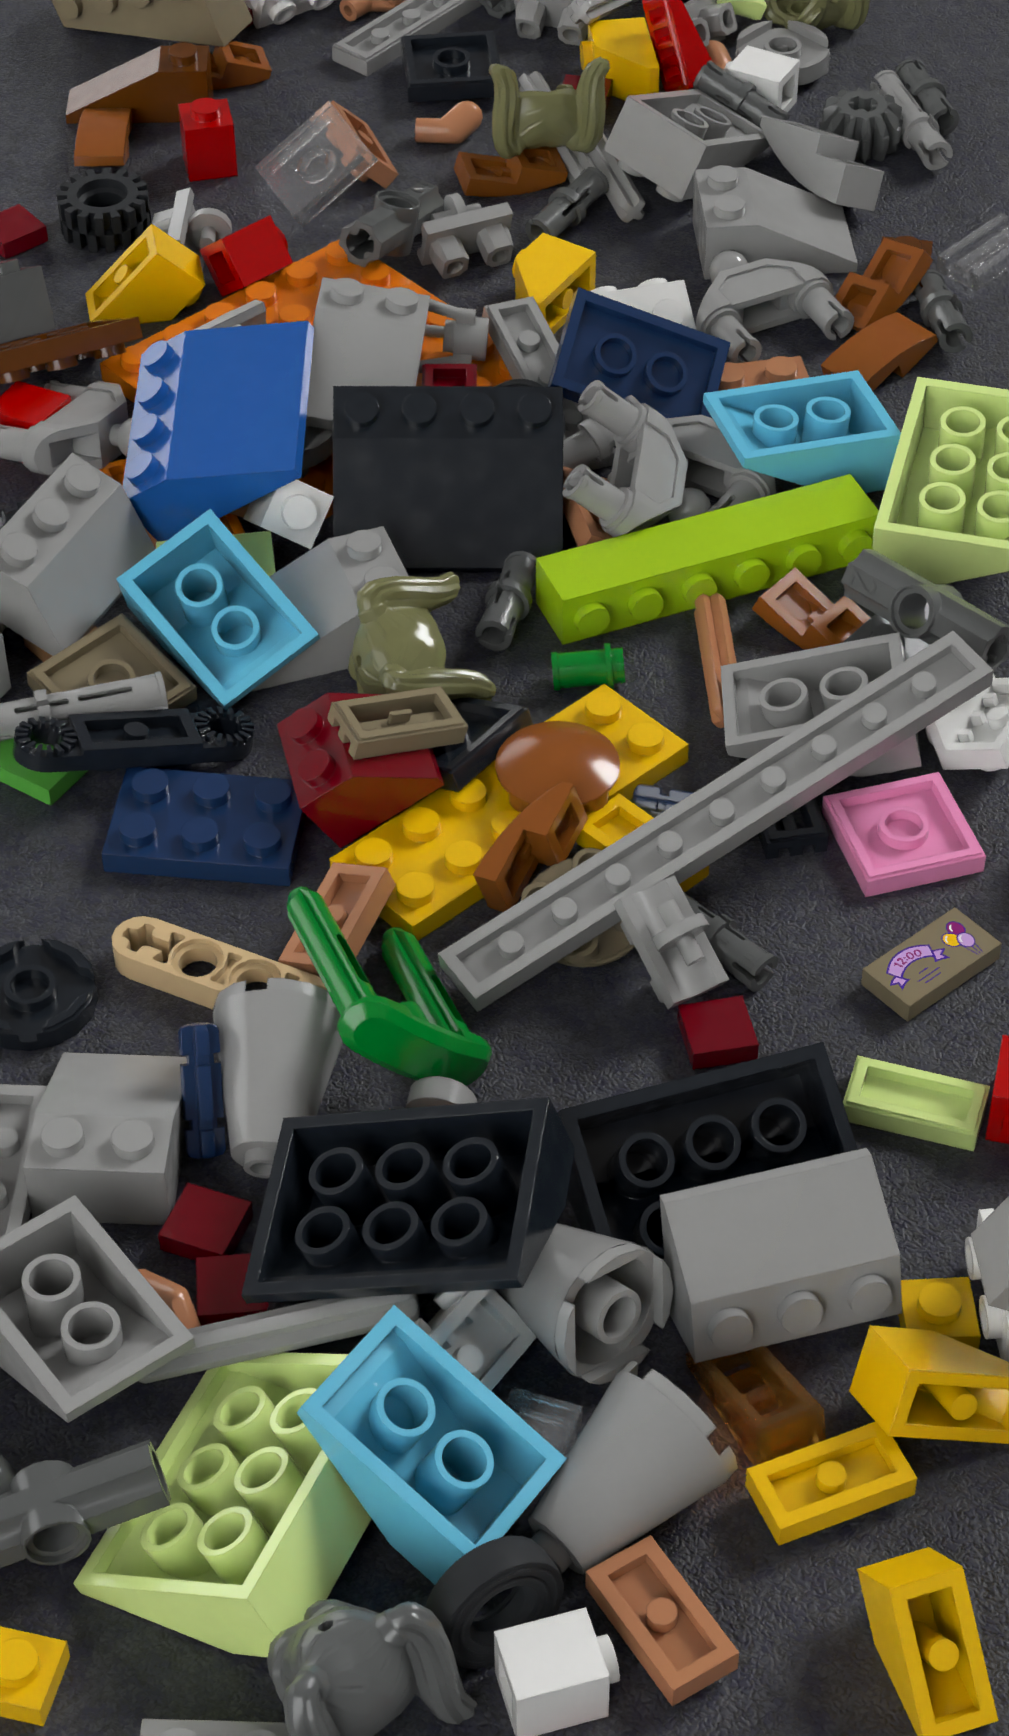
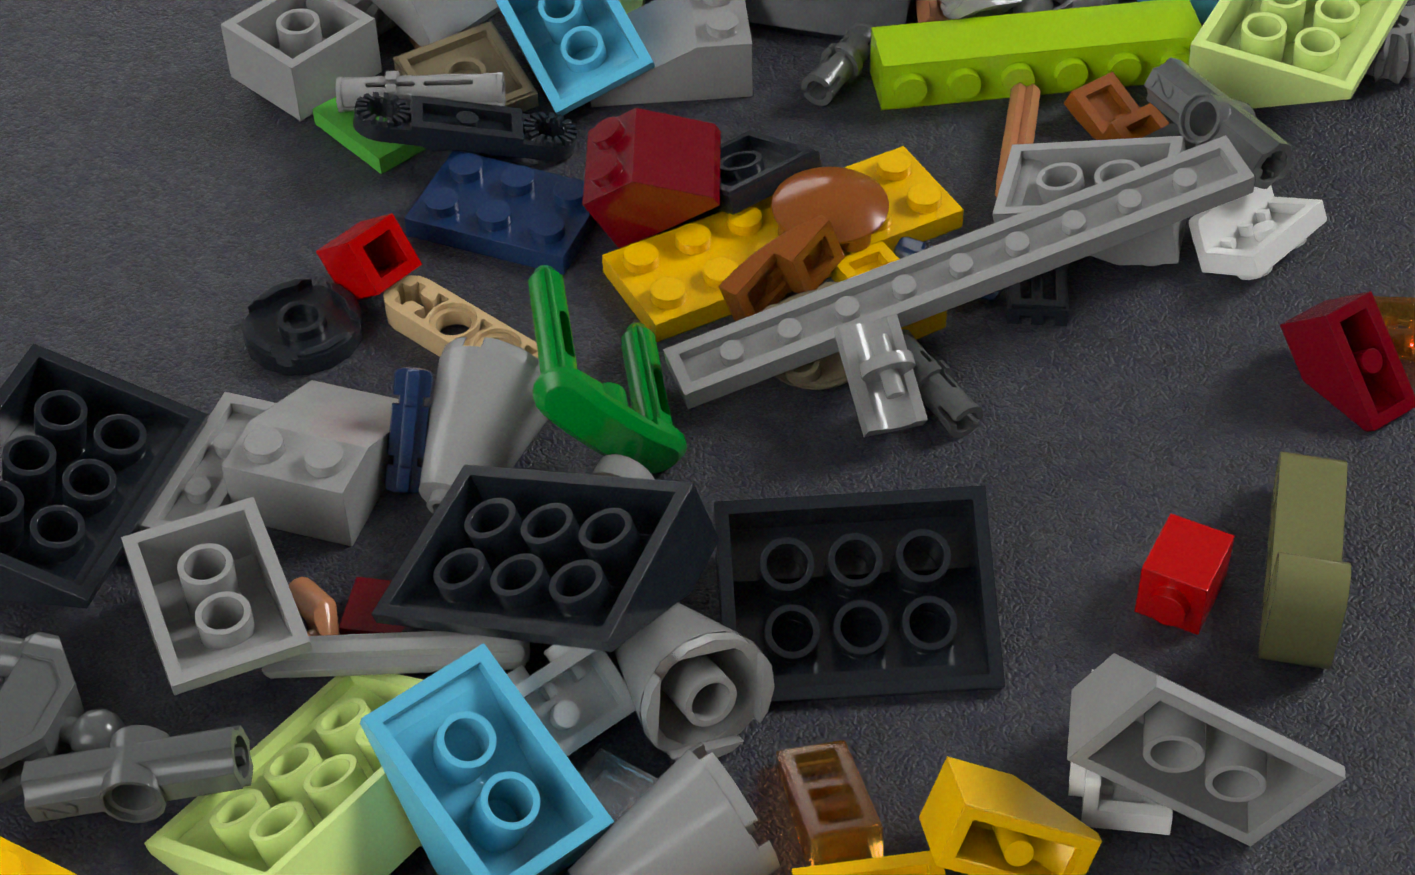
camera: 15 degrees right, 0 degrees up
dark red tile [158,1183,253,1261] -> none
nougat plate [278,862,396,977] -> none
dark tan tile [327,686,468,760] -> none
olive hair [348,571,496,701] -> none
green pin [551,643,625,690] -> none
light grey slope [659,1148,902,1363] -> none
dark red tile [677,995,759,1070] -> none
bright pink tile [822,772,986,897] -> none
yellowish green tile [843,1055,990,1152] -> none
dark tan tile [861,907,1002,1022] -> none
yellow plate [898,1277,981,1349] -> none
none -> red brick [316,213,422,299]

